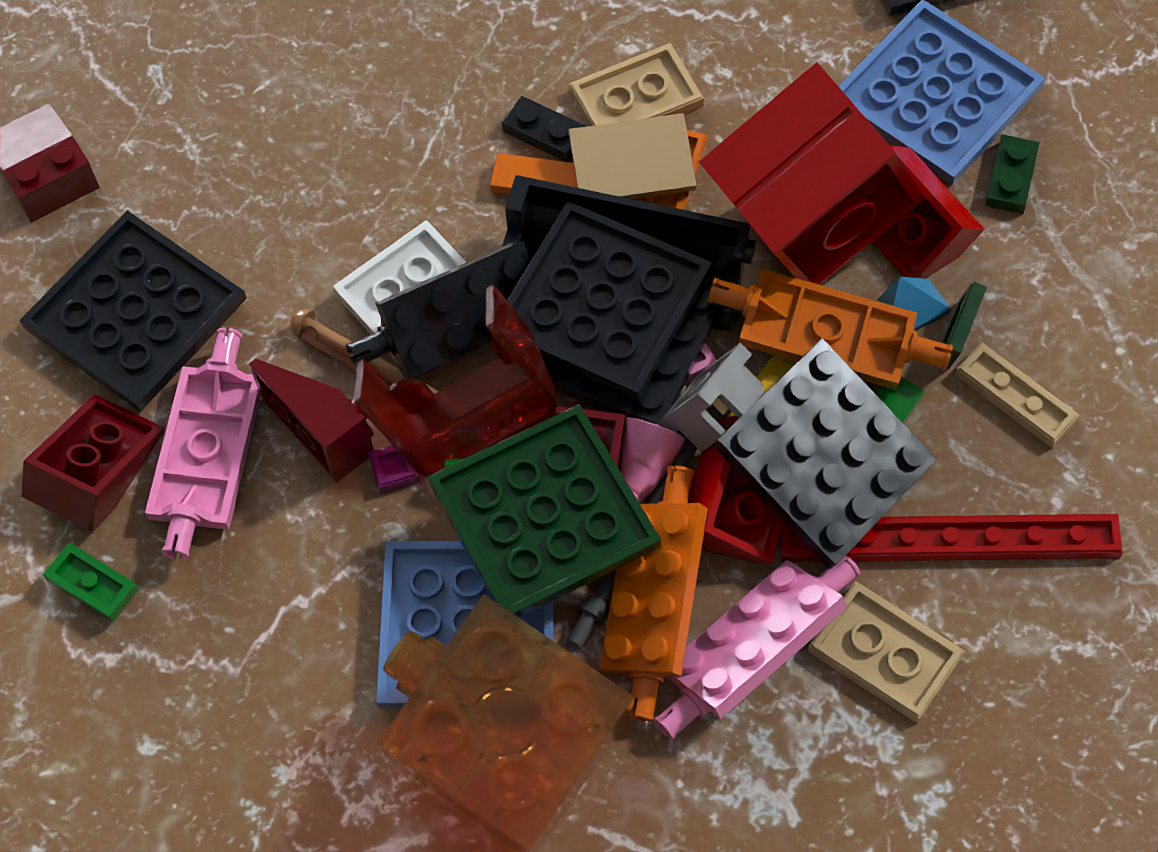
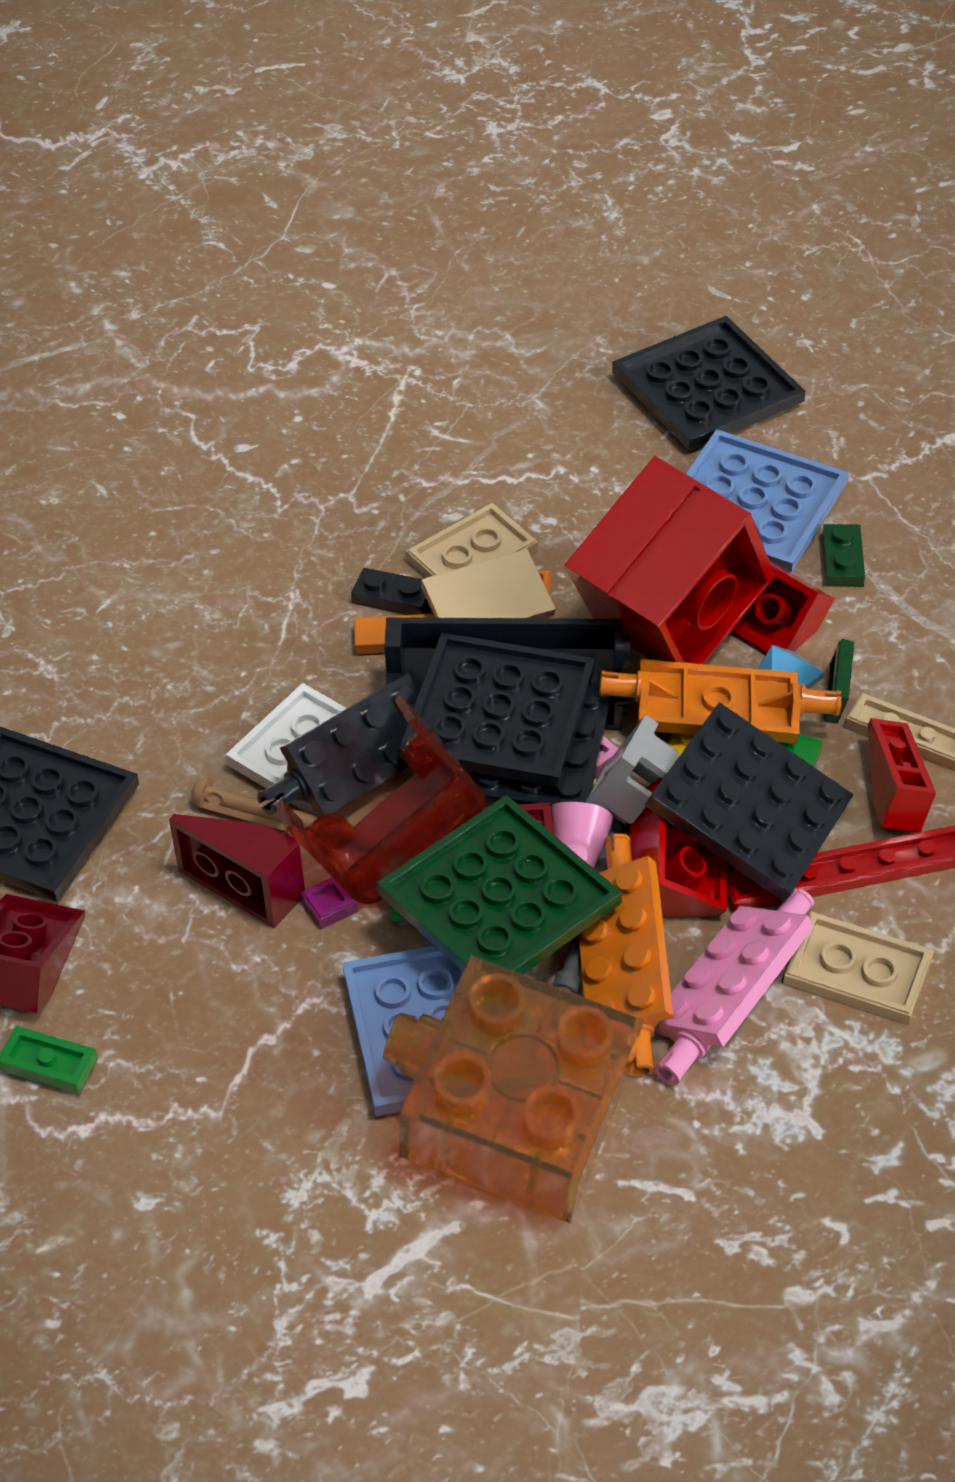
camera: 15 degrees left, 15 degrees down
bright pink plate [145,327,261,561] -> none
none -> red slope [868,718,936,833]

